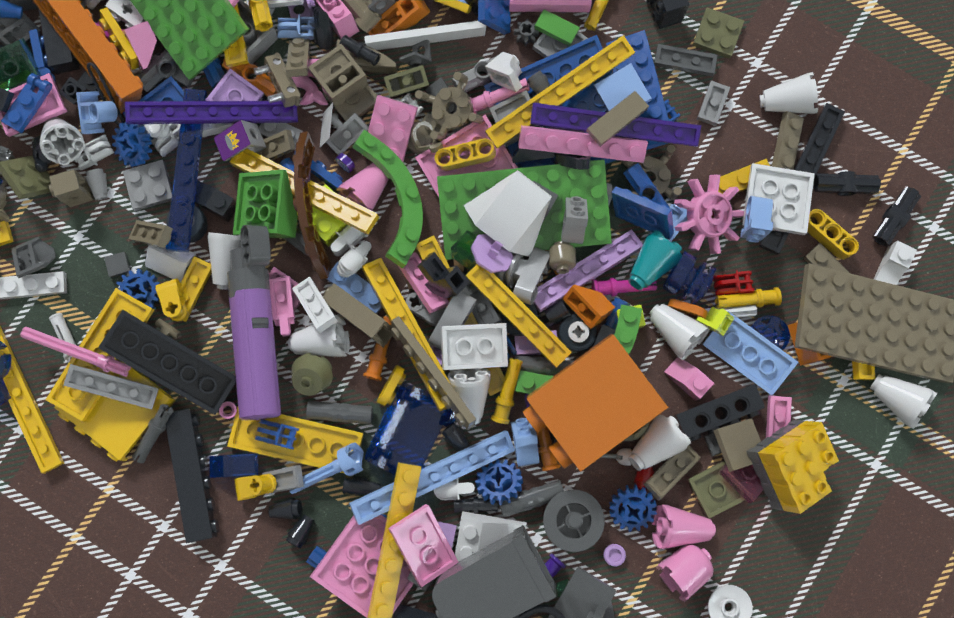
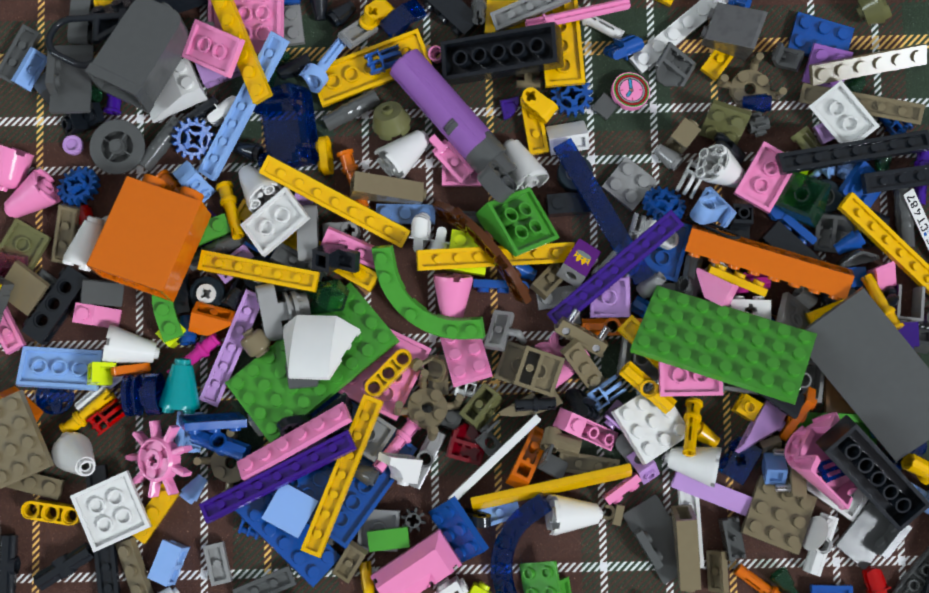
camera: 150 degrees right, 5 degrees up
blue plate [1,73,52,134] -> none
dark tan plate [128,220,173,248] -> none
white plate [292,277,338,333] -> none
white sticker [320,103,333,147] -> none
dark purple tile [335,153,355,173] -> none
dark tan plate [390,316,476,431] -> none
lavender piece [471,234,514,273] -> none
light grey pin [561,196,588,244] -> none
dark tan tile [586,91,649,147] -> none
light blue pin [740,196,773,243] -> none
none -> white cone [50,432,96,476]
none -> black slope [61,102,105,137]
none -> dark grey slope [80,279,124,307]
none -> light blue hinge [147,539,190,587]
none -> light blue cone [179,474,208,505]
none -> light grey plate [284,4,305,47]
none -> dark tan plate [332,540,369,584]
none -> dark red slope [445,423,488,466]
none -> dark purple tile [499,96,519,121]
none -> blue arm [603,34,644,60]
none -> tile [611,72,650,111]
none -> light grey cone [636,272,666,299]

